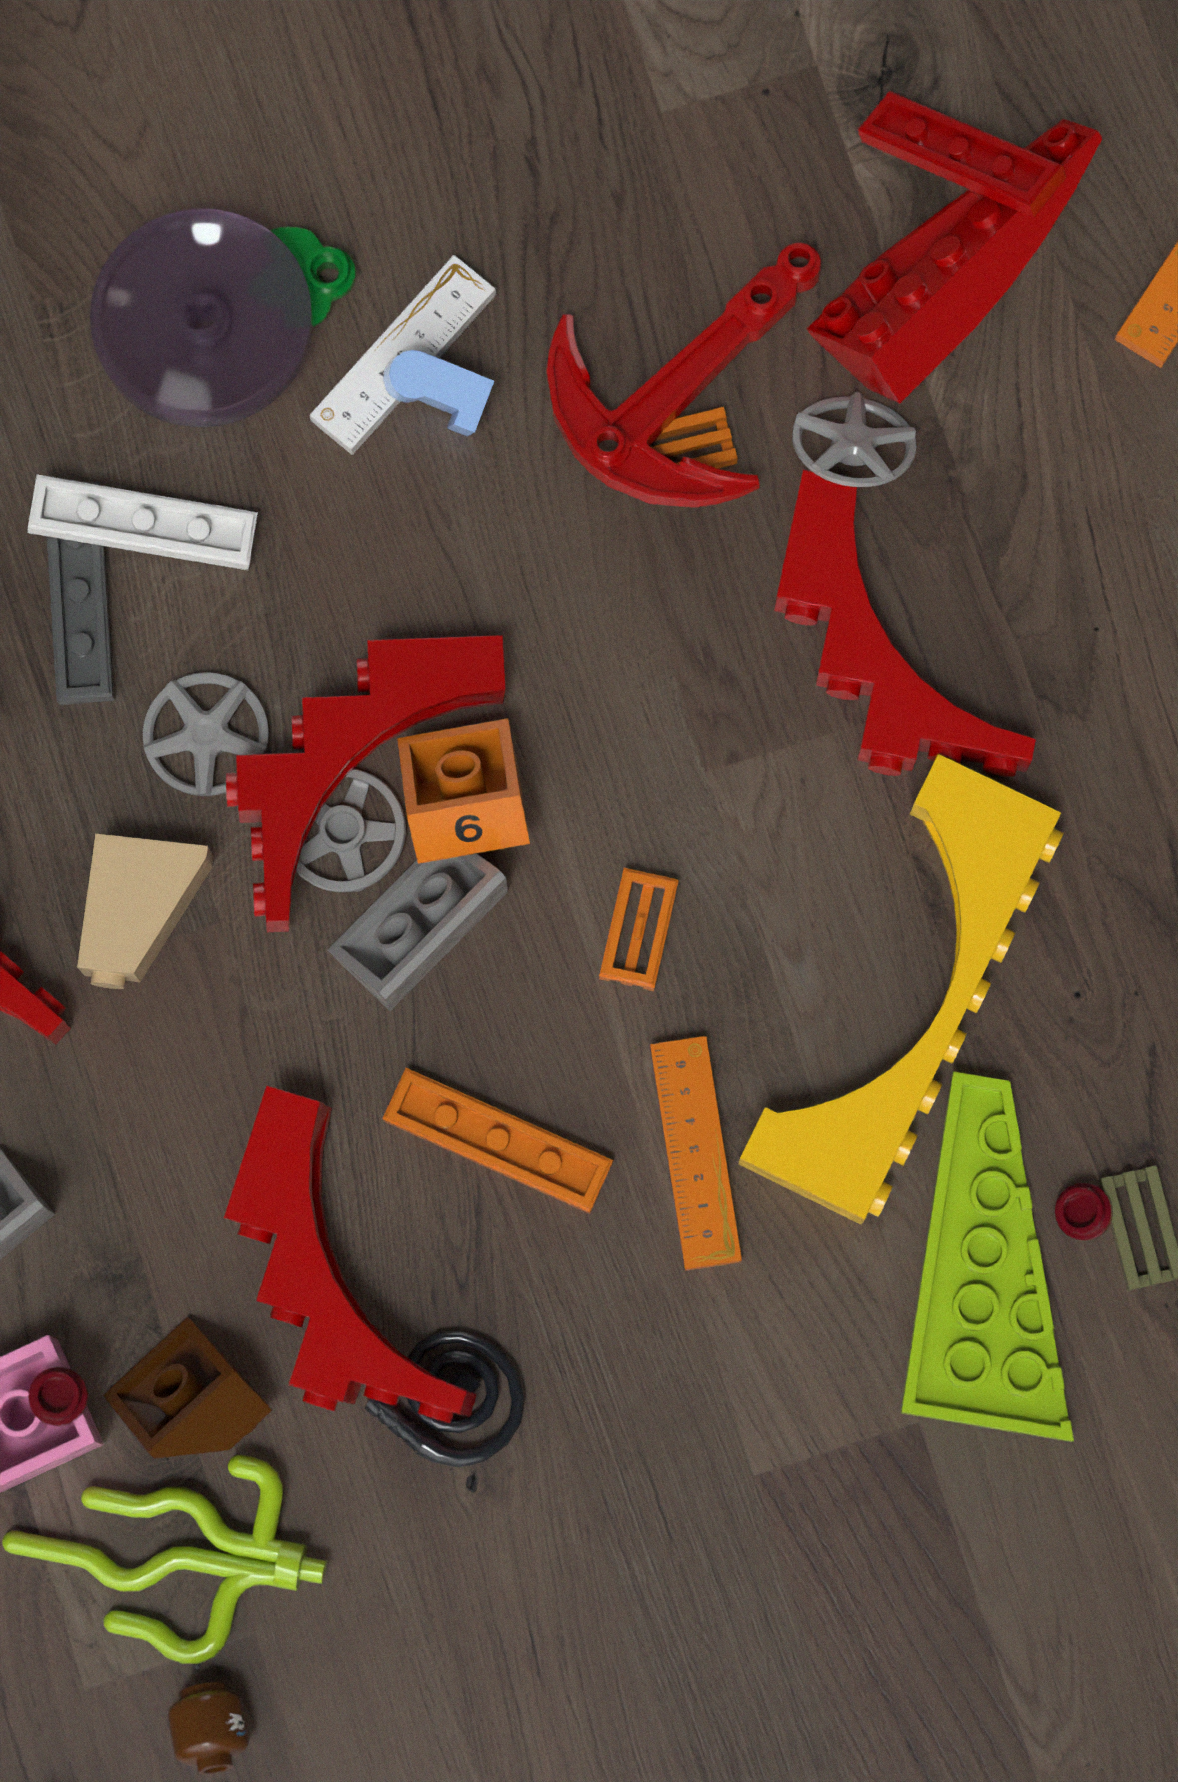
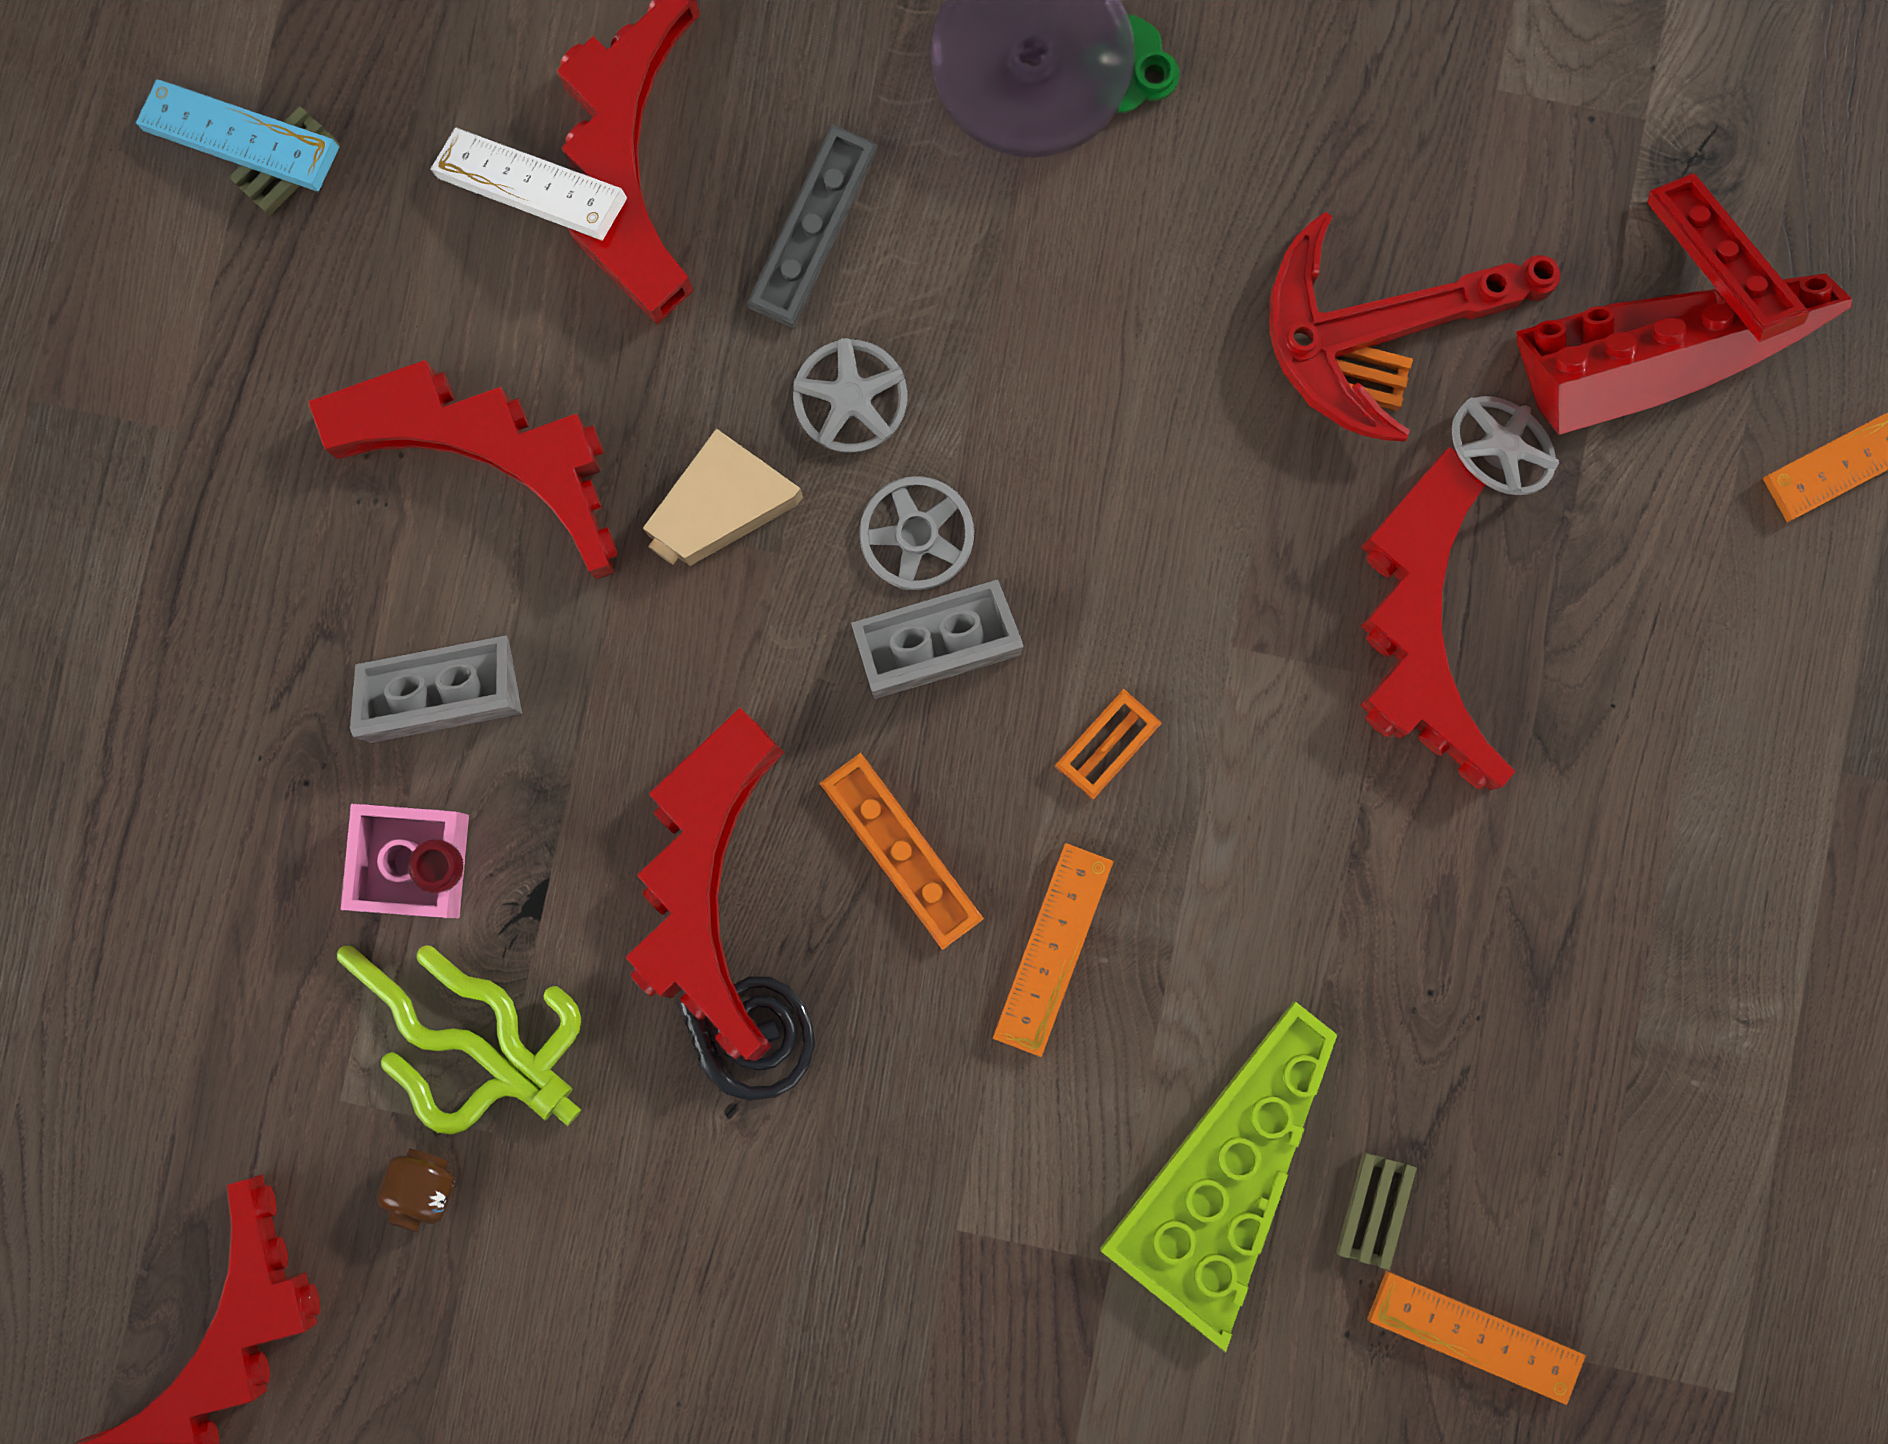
camera: 25 degrees right, 5 degrees up
white tile [28,475,258,570] -> none
reddish brown slope [103,1317,272,1459] -> none
red arch [226,635,506,933] -> none
white tile [310,255,496,455] -> none
light blue leg [383,350,494,436] -> none
orange brick [397,718,530,864] -> none
yellow arch [738,754,1064,1225] -> none
dark red plate [1055,1183,1113,1241] -> none

